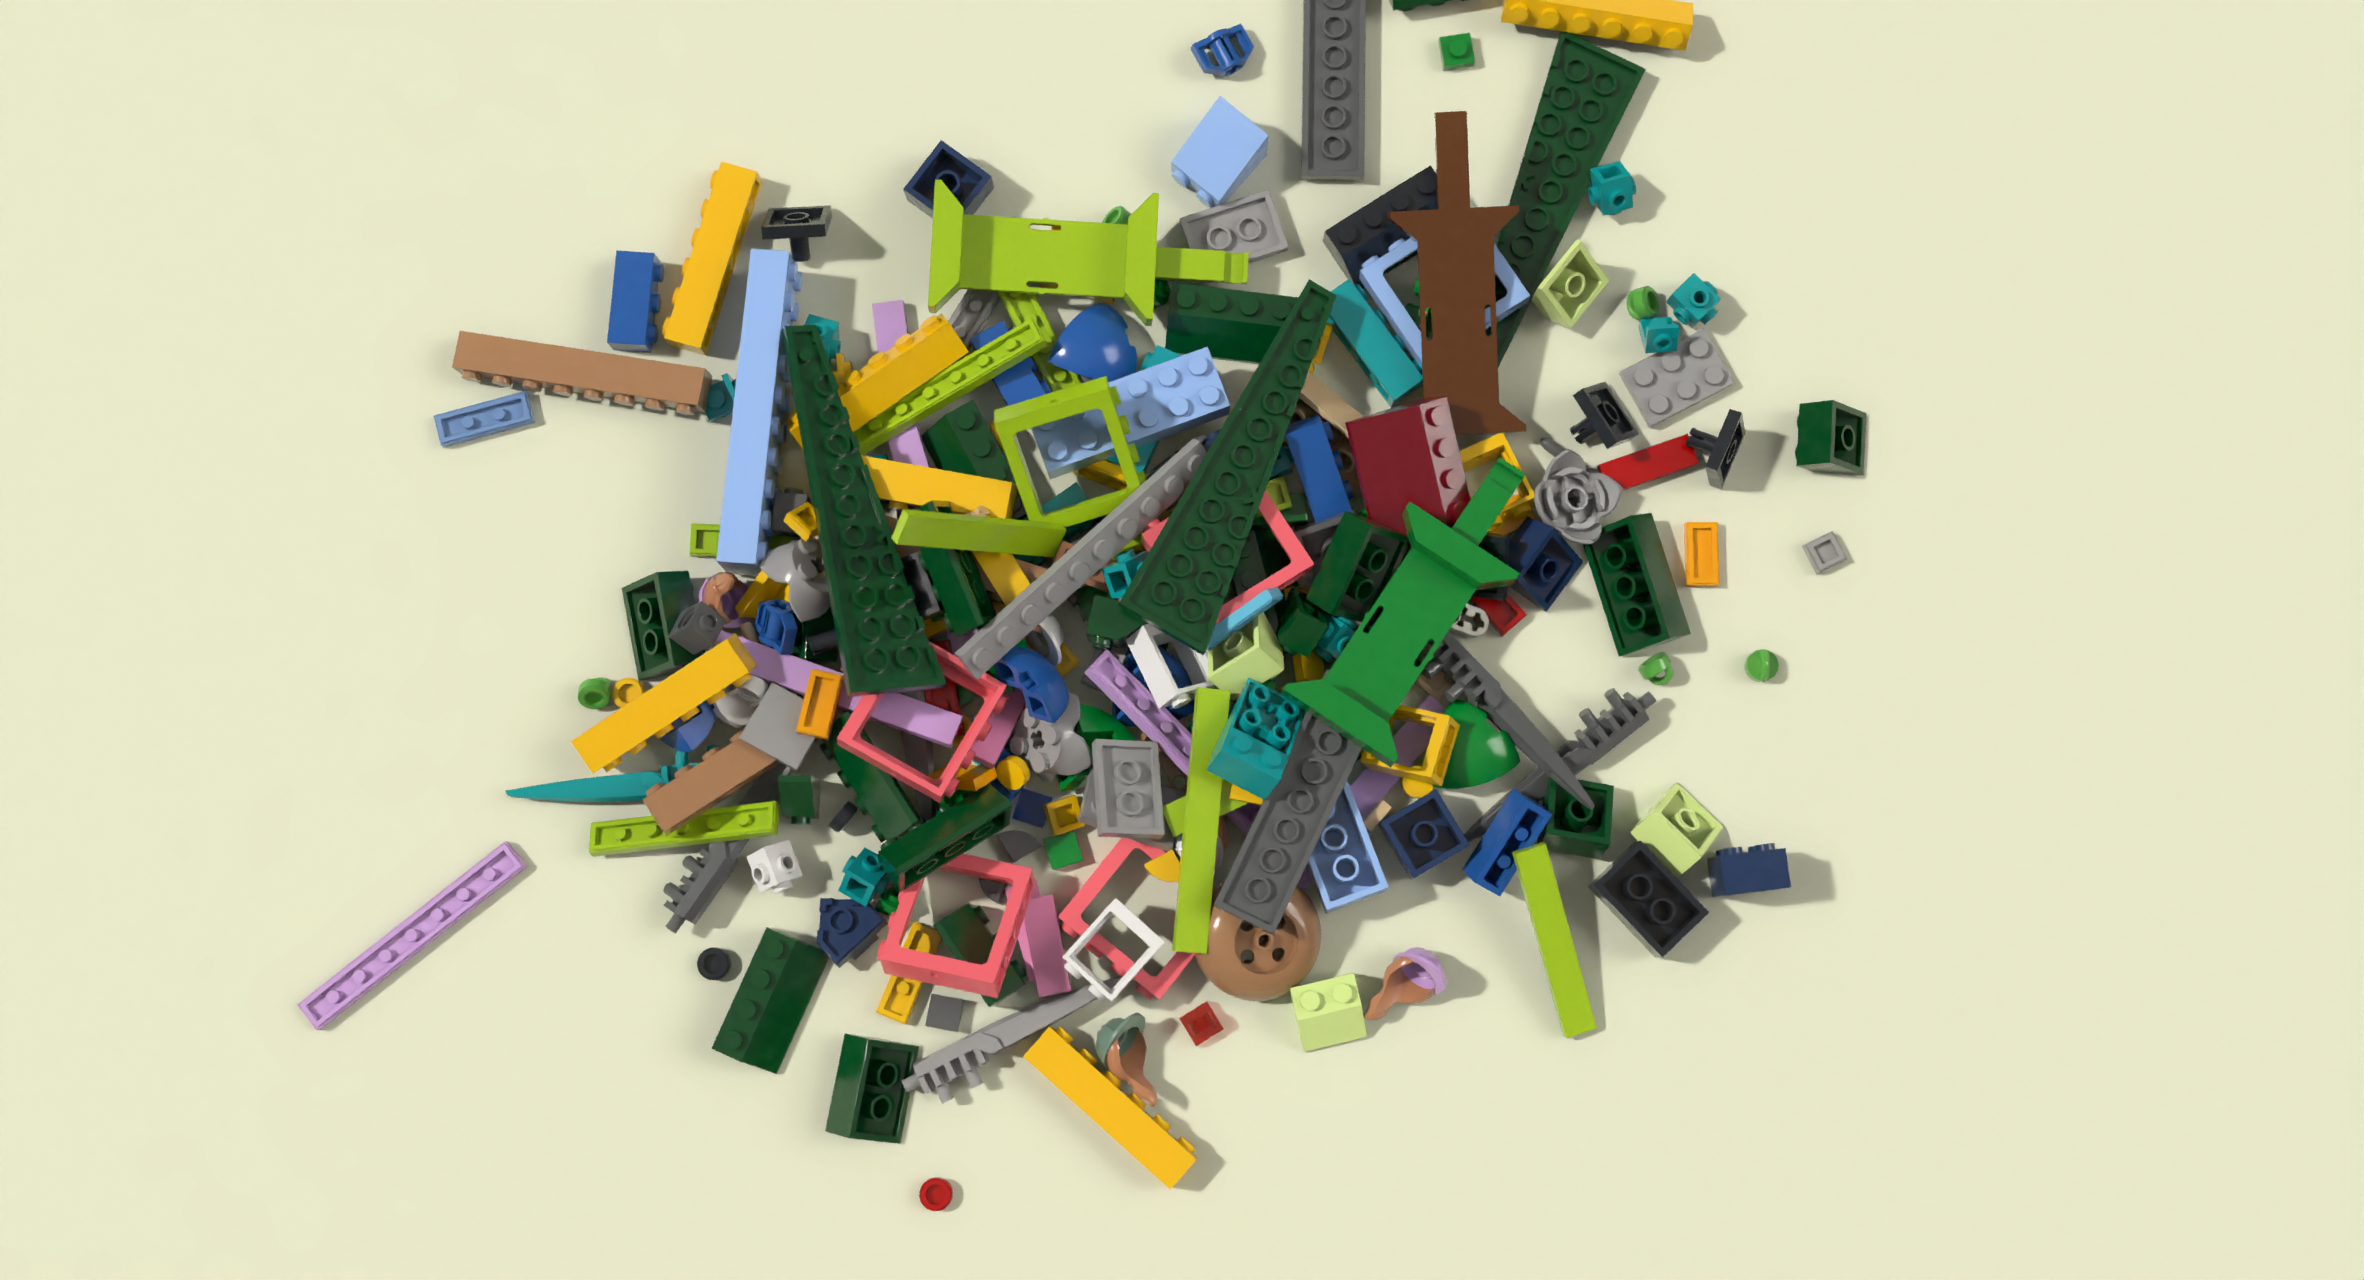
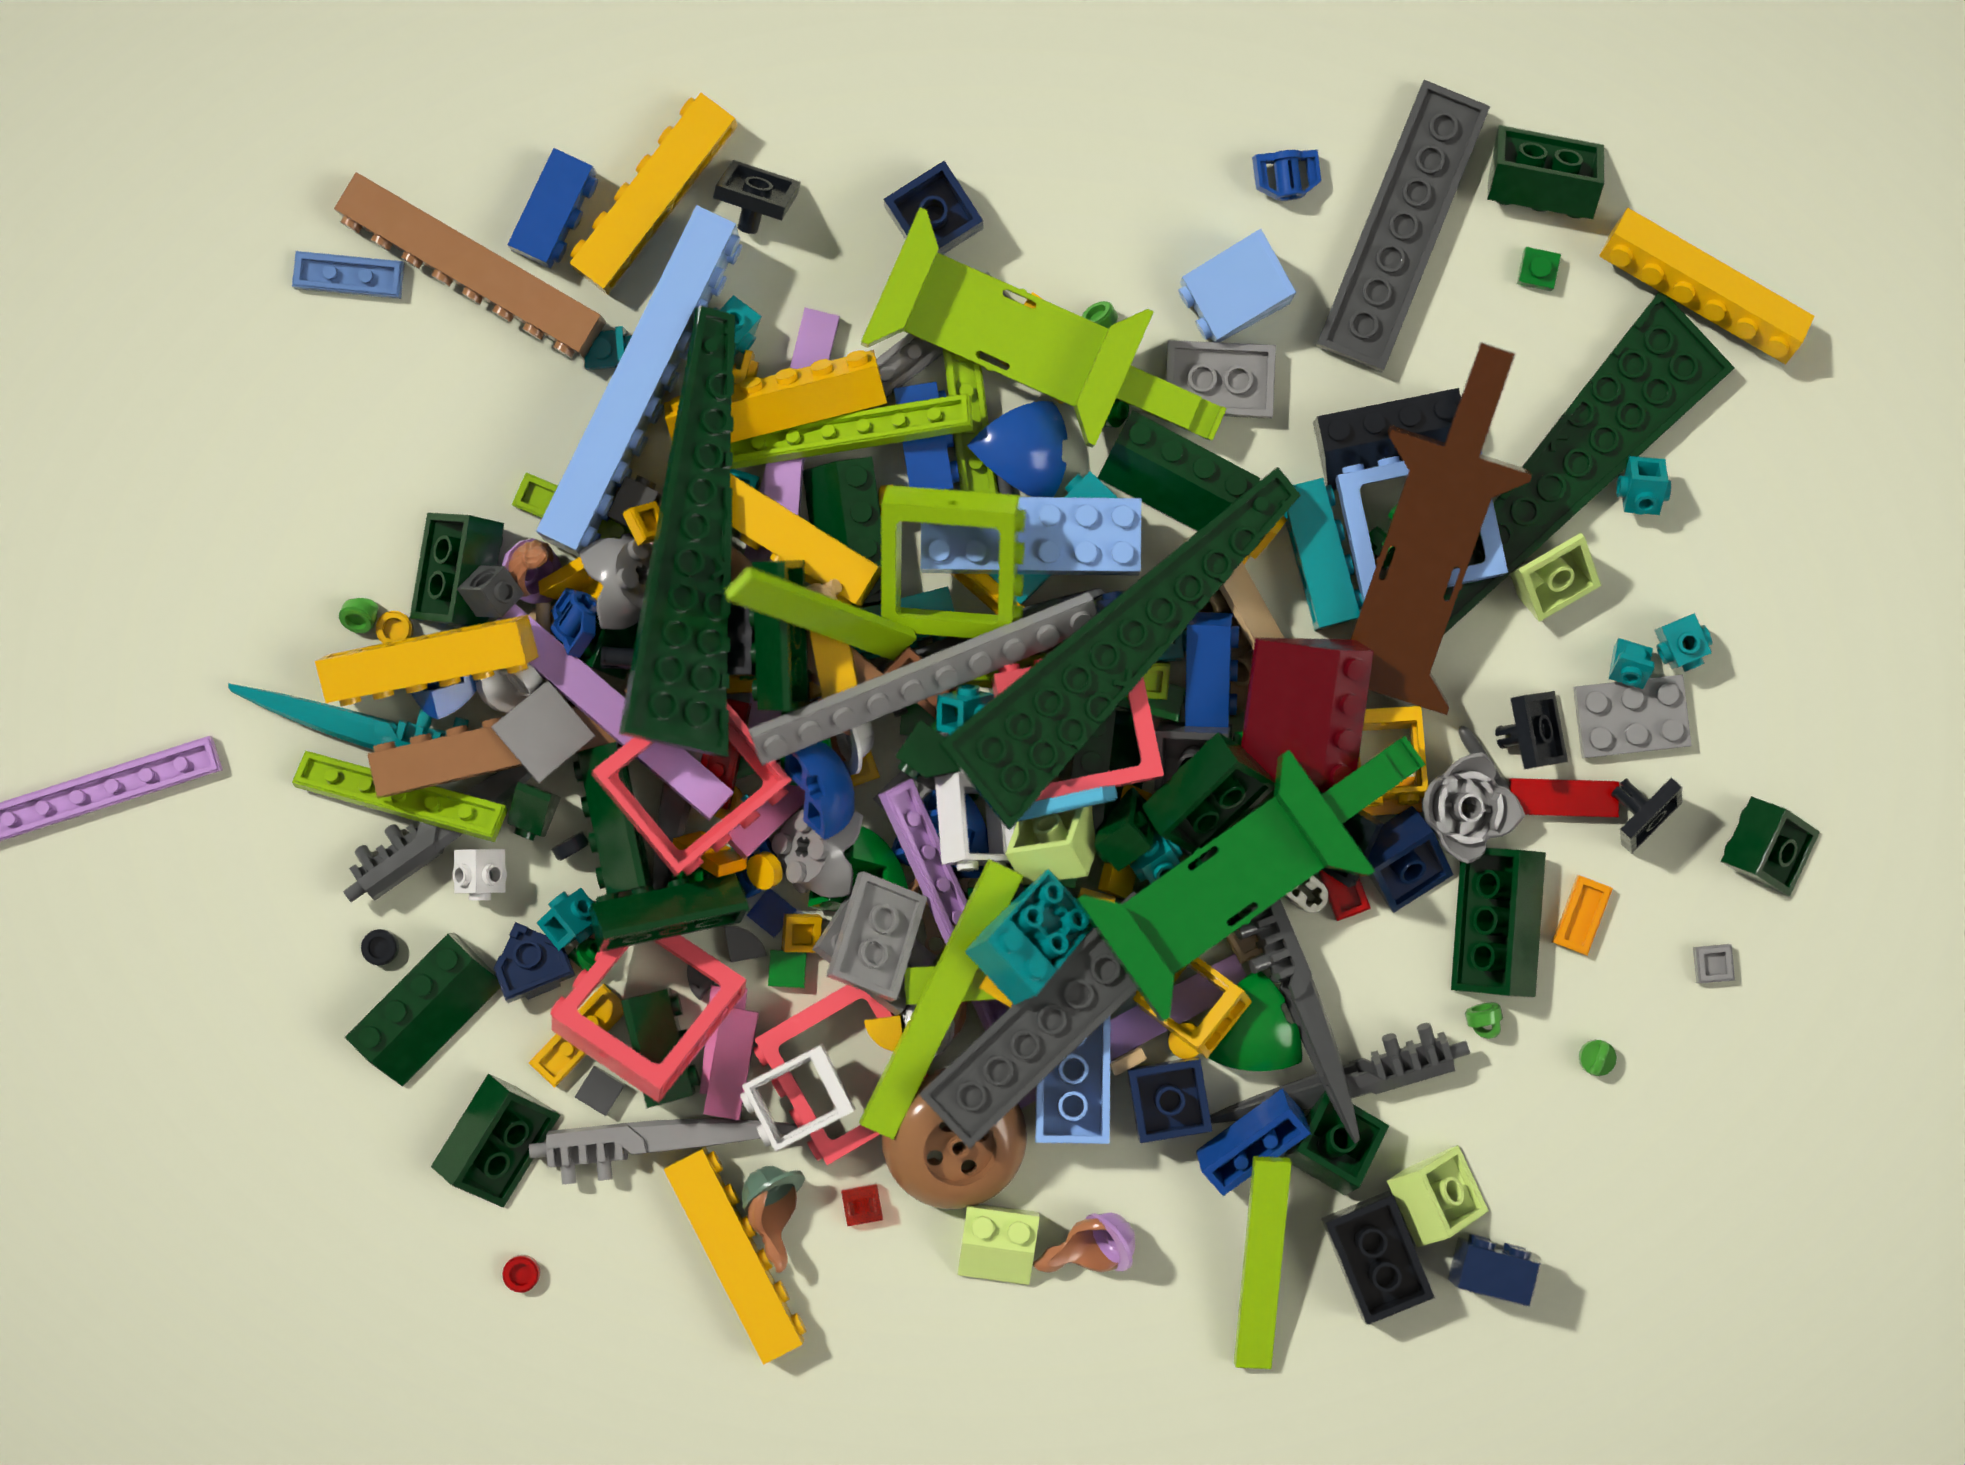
camera: 20 degrees right, 5 degrees up
light orange tile [796,669,844,740] -> none
bright green tile [1627,286,1659,320] -> none

